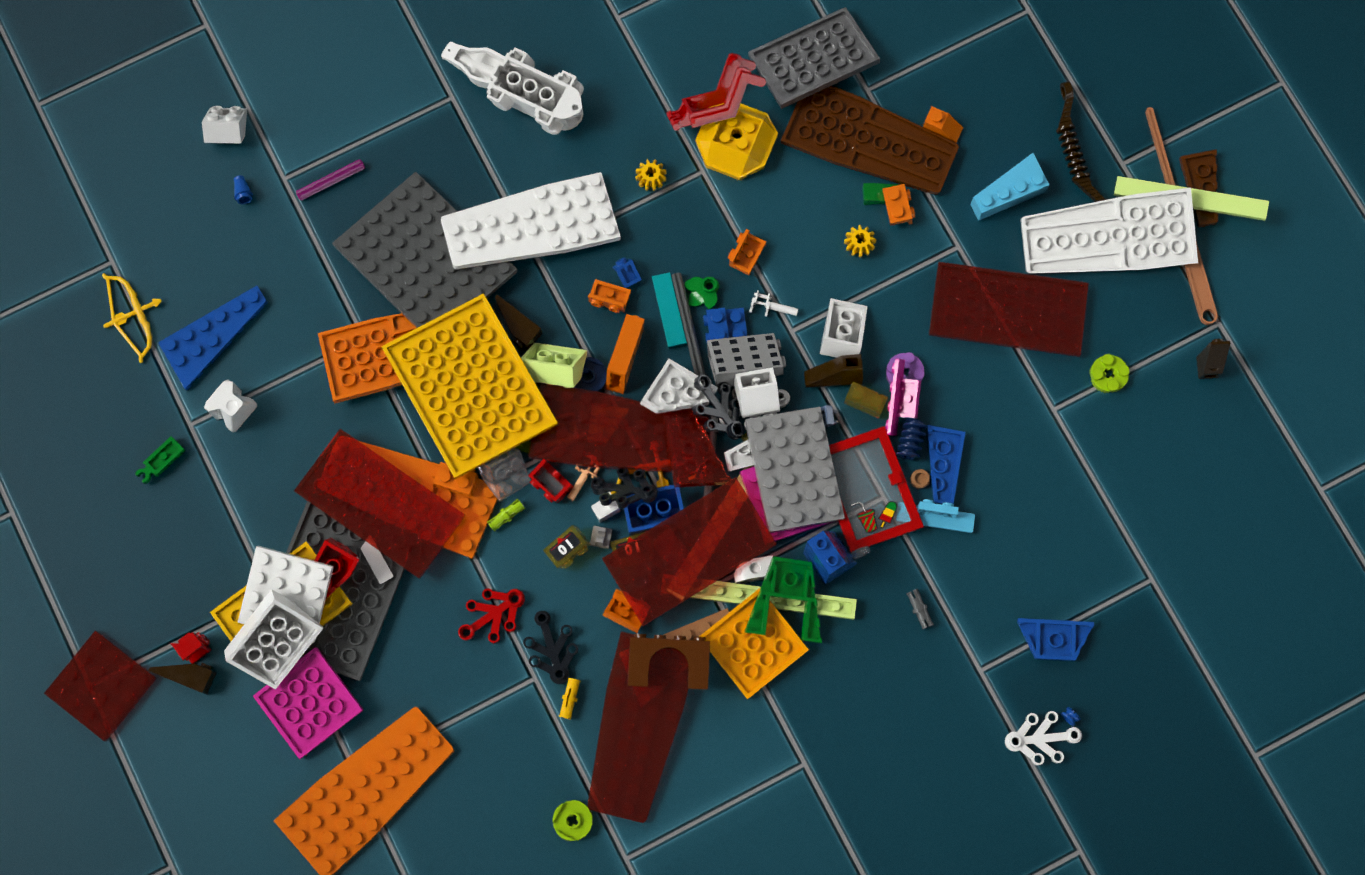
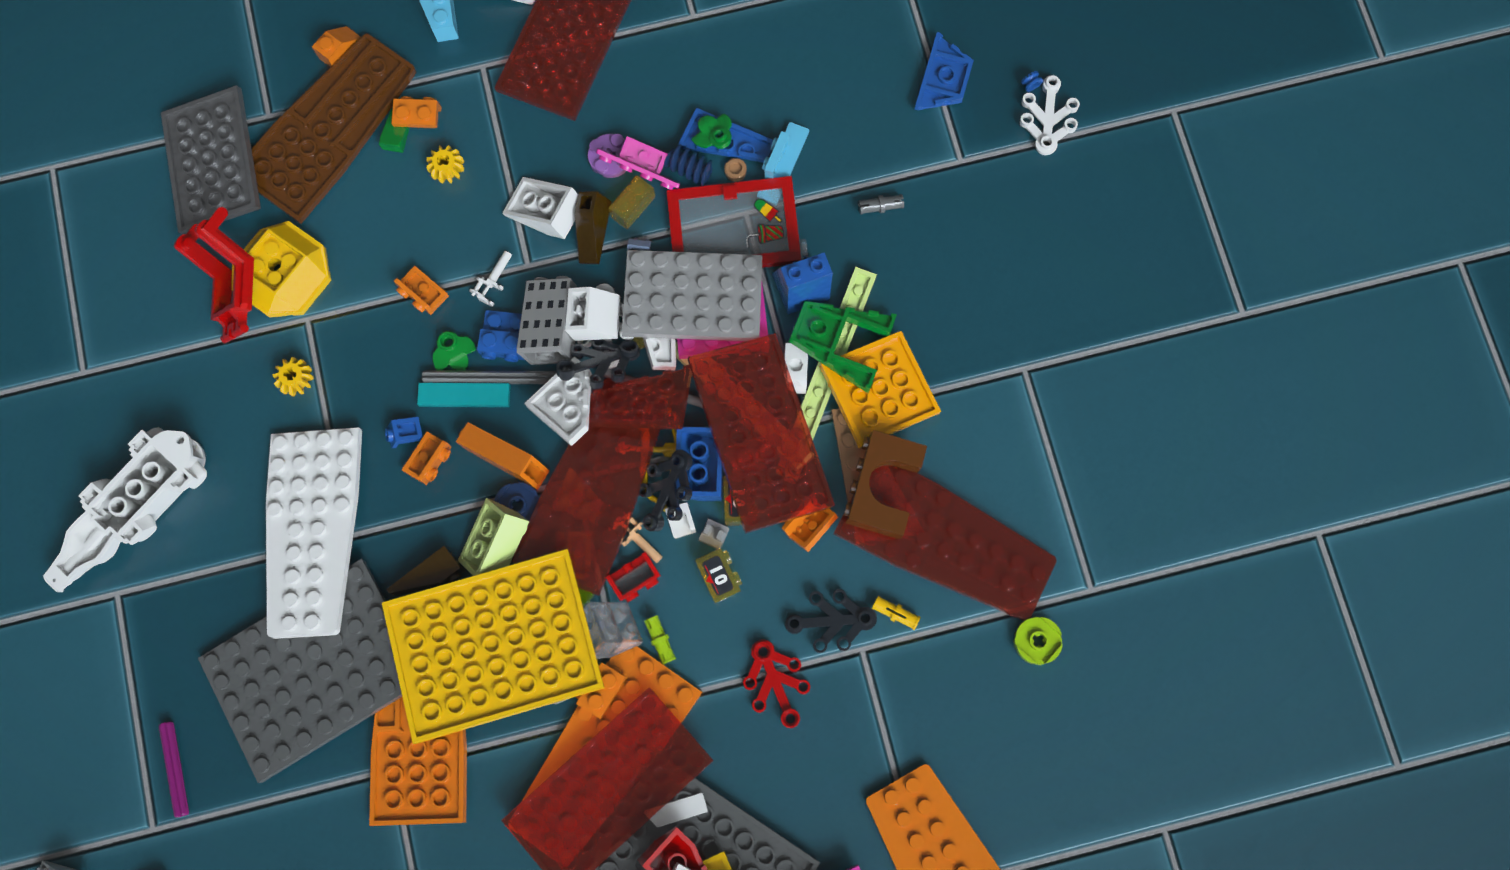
camera: 75 degrees left, 0 degrees up
none -> green plate [691,114,732,149]

